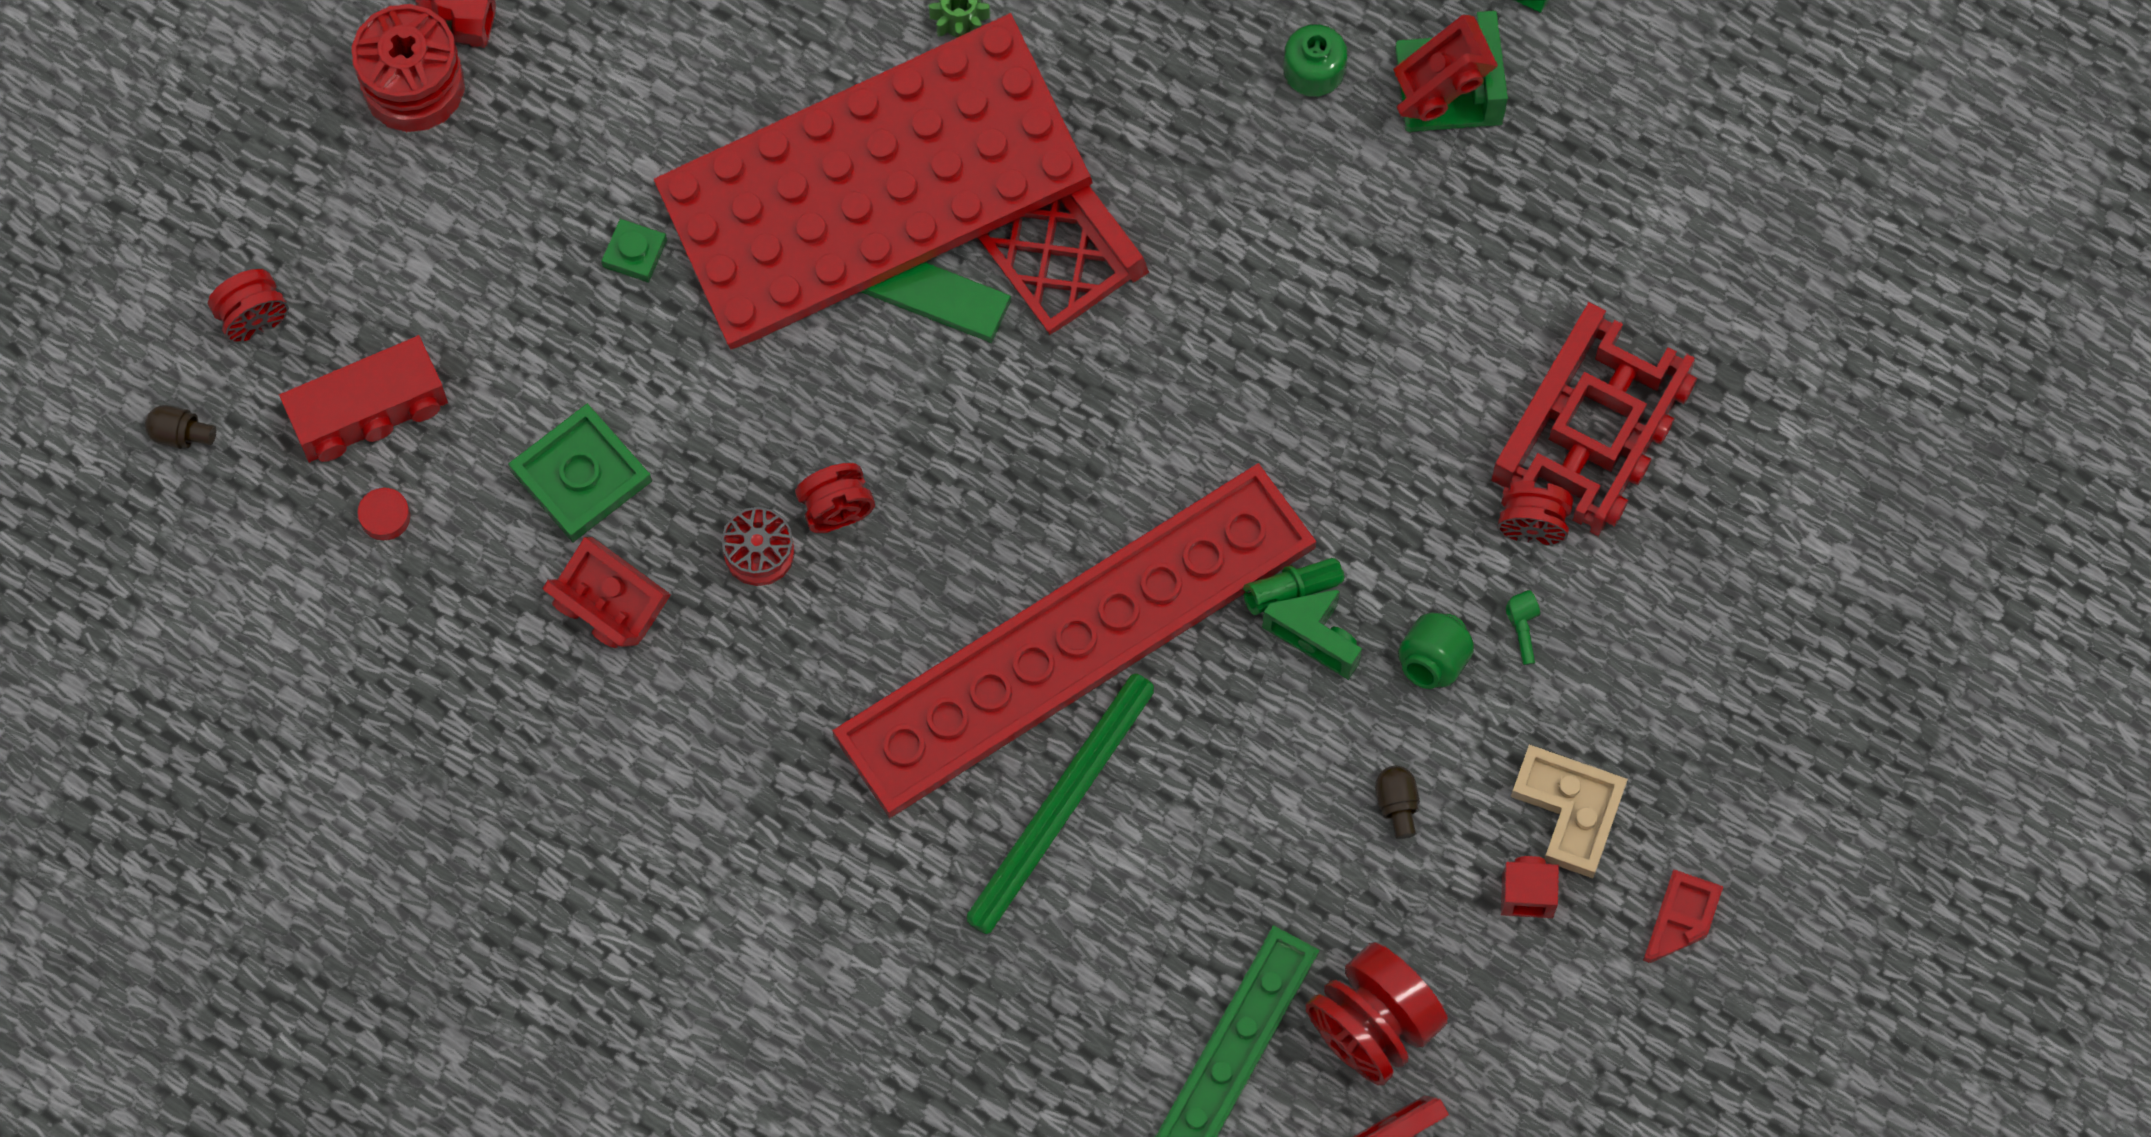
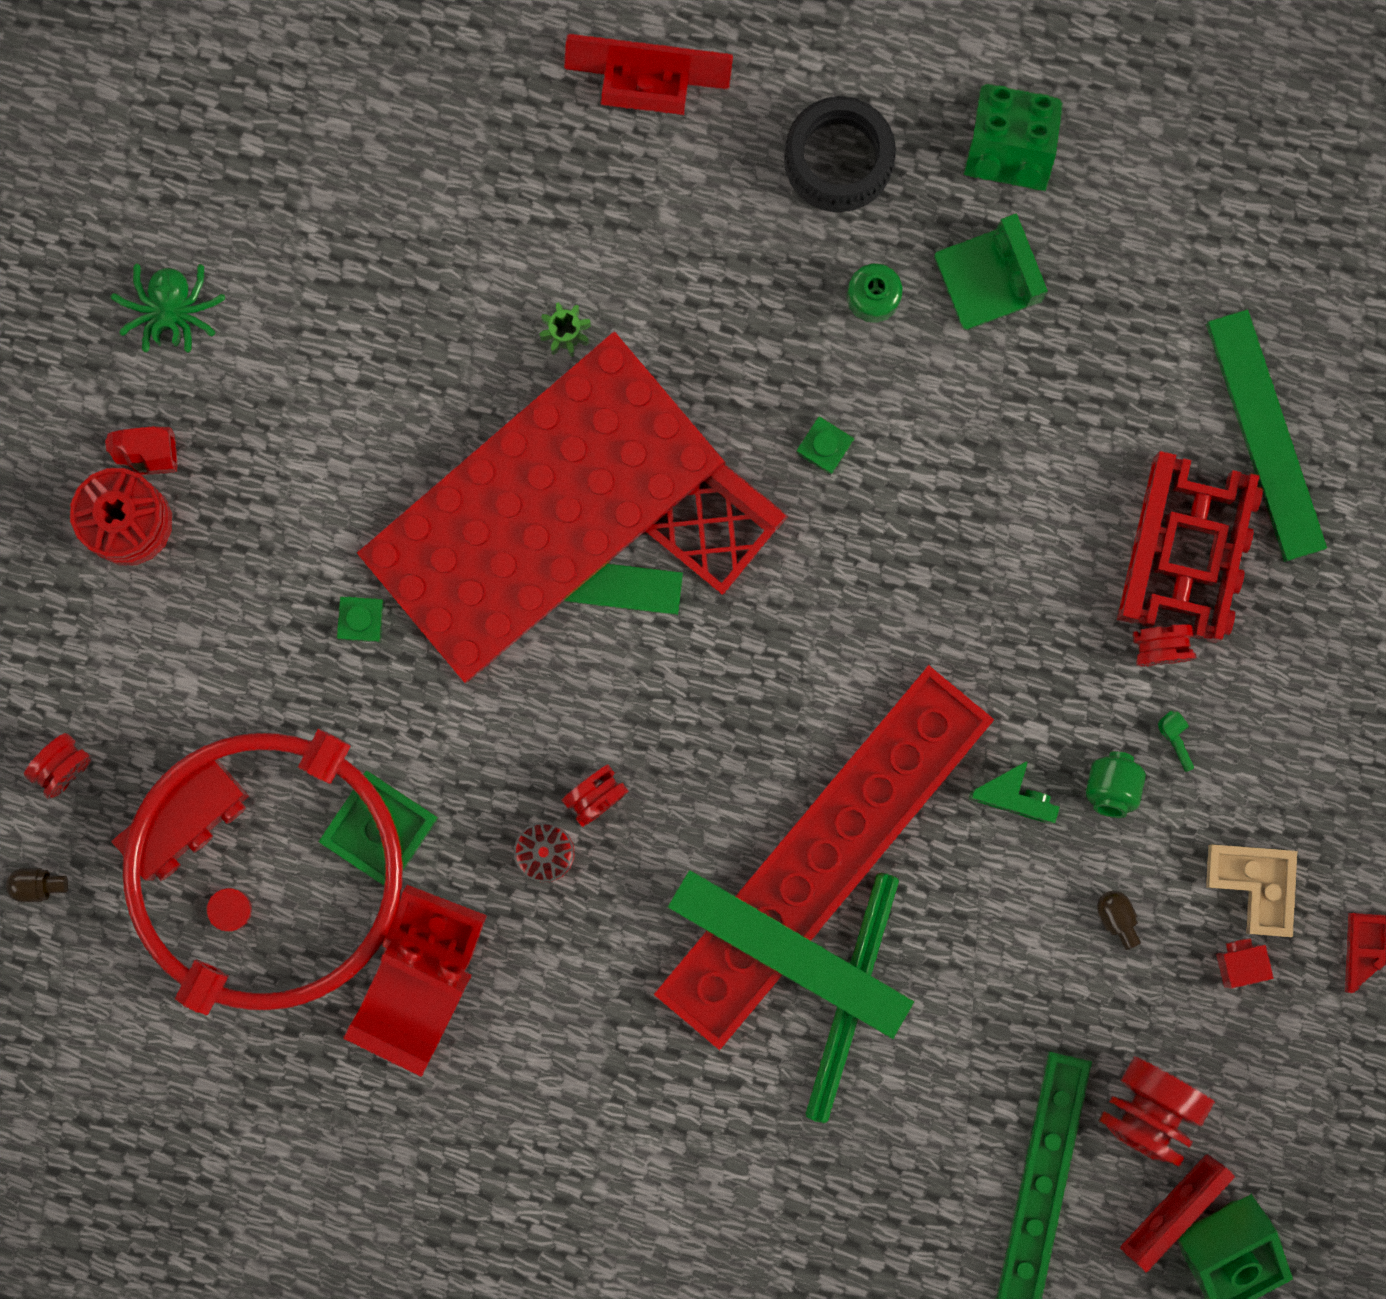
camera: 20 degrees left, 15 degrees up
green axle [1243,558,1345,615] -> none
red bracket [1393,14,1498,121] -> none
none -> red piece [123,728,403,1016]
none -> red panel [343,937,472,1077]
none -> green tile [668,870,915,1039]
none -> green plate [796,416,854,475]
none -> green tile [1206,309,1327,562]

